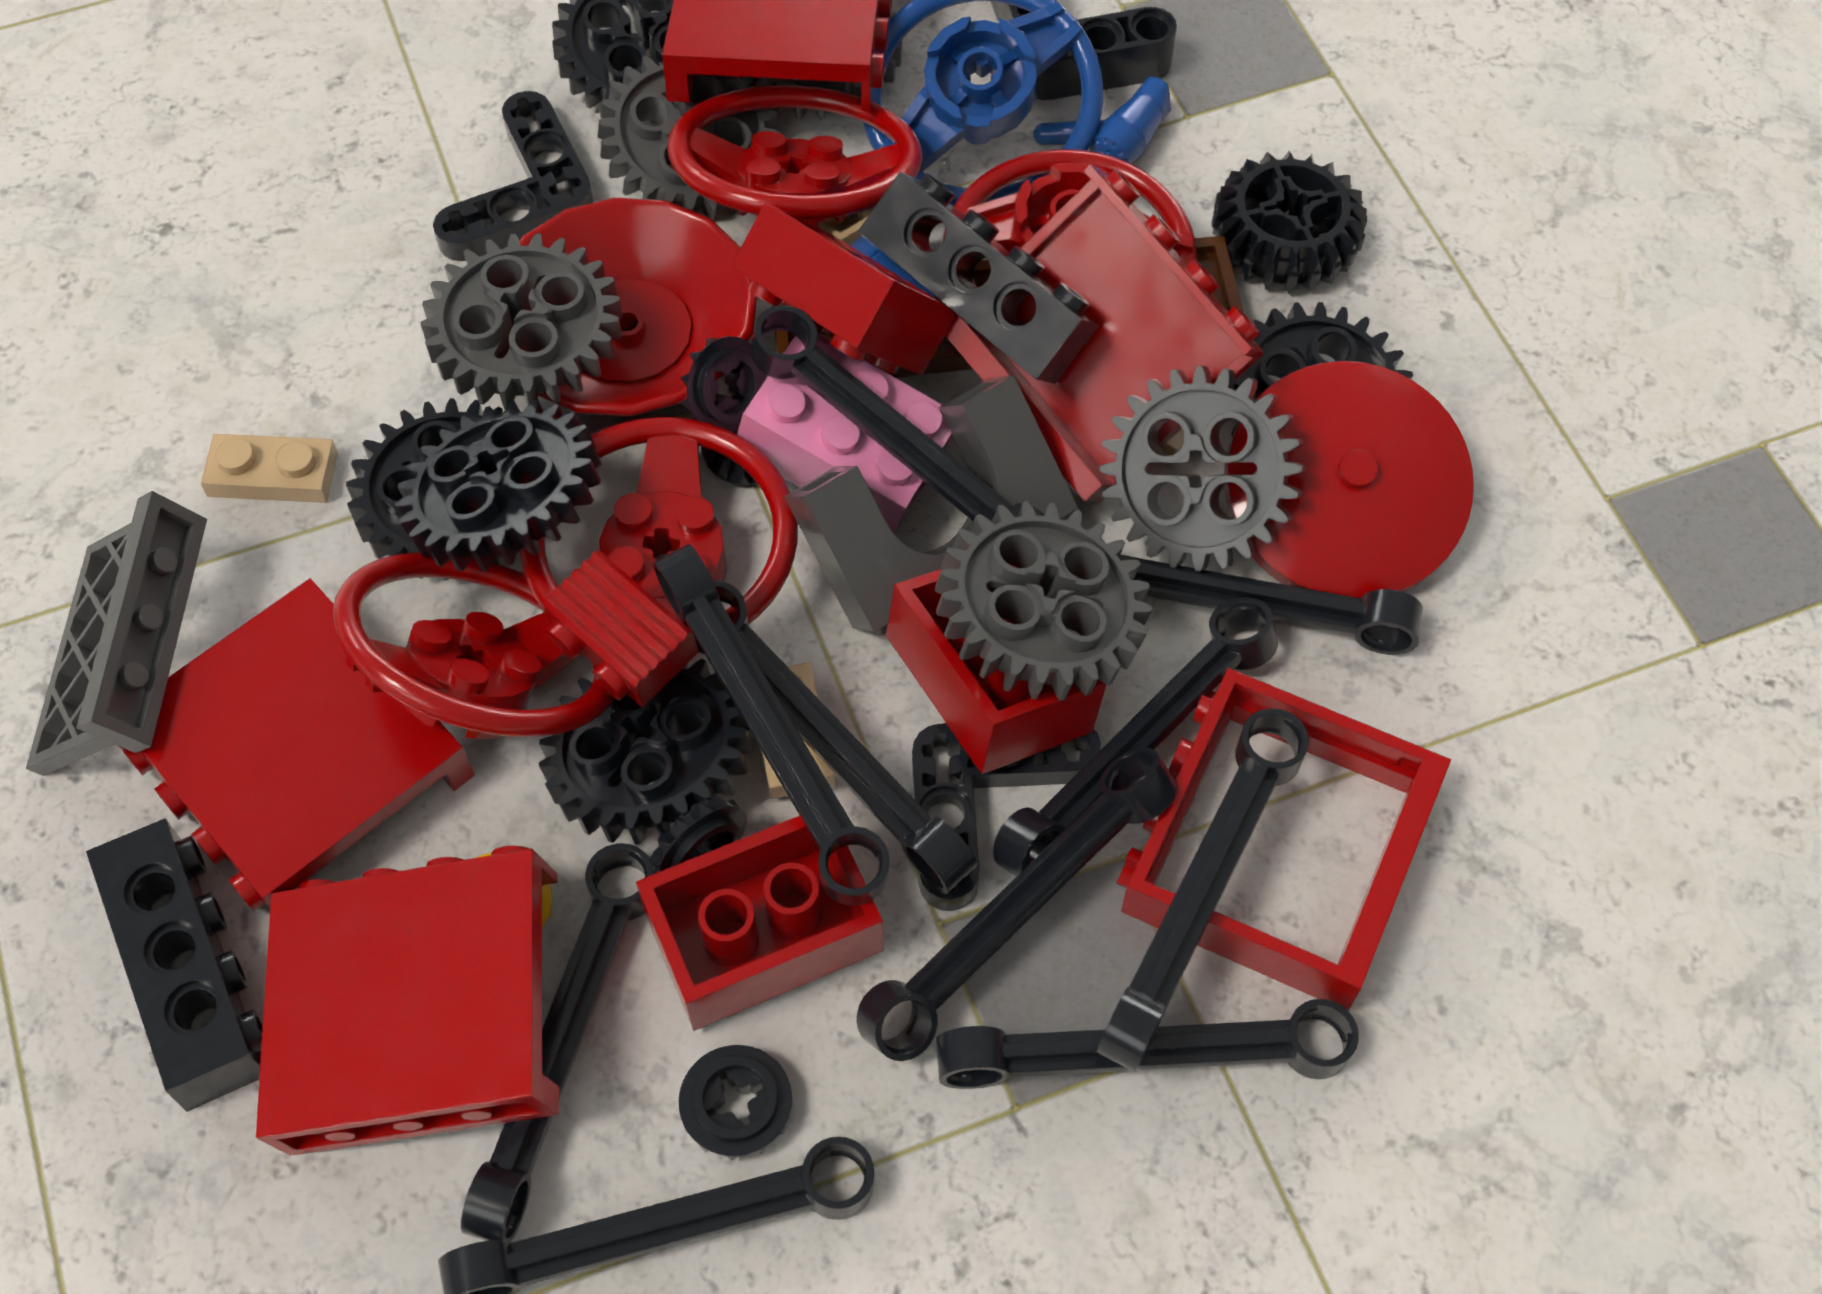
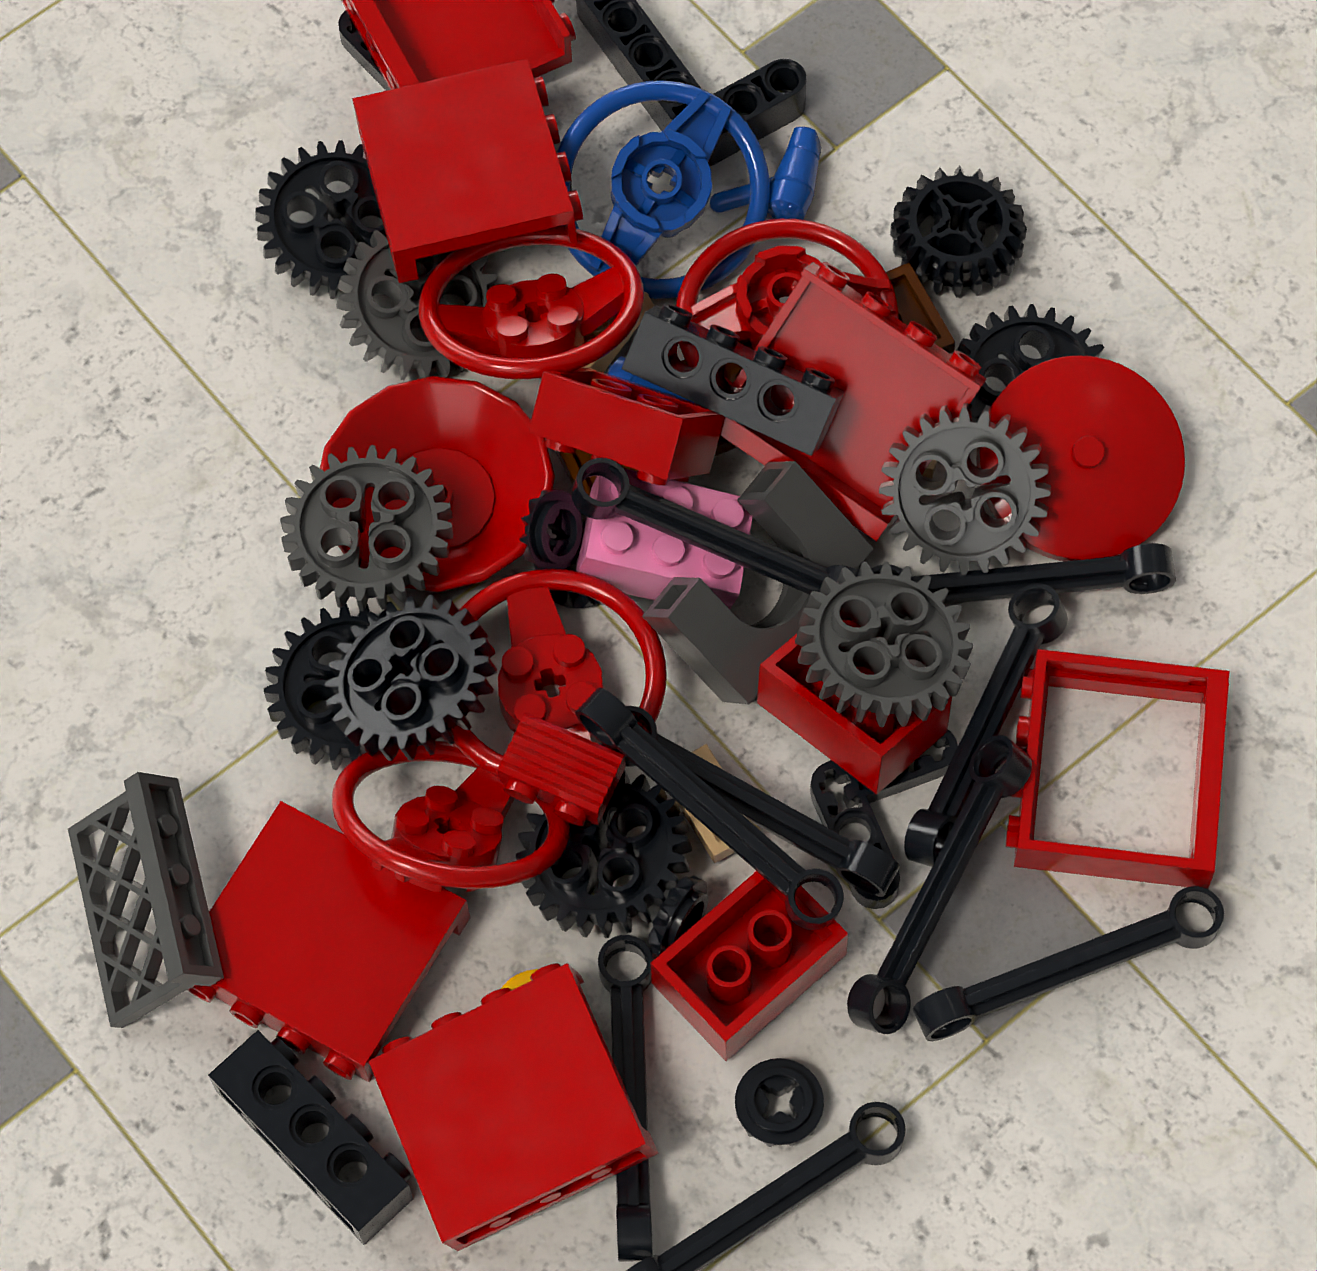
camera: 15 degrees left, 5 degrees up
tan plate [201,434,338,503] -> none
black beam [433,91,594,261] -> none
black piece [1097,708,1309,1072] -> none

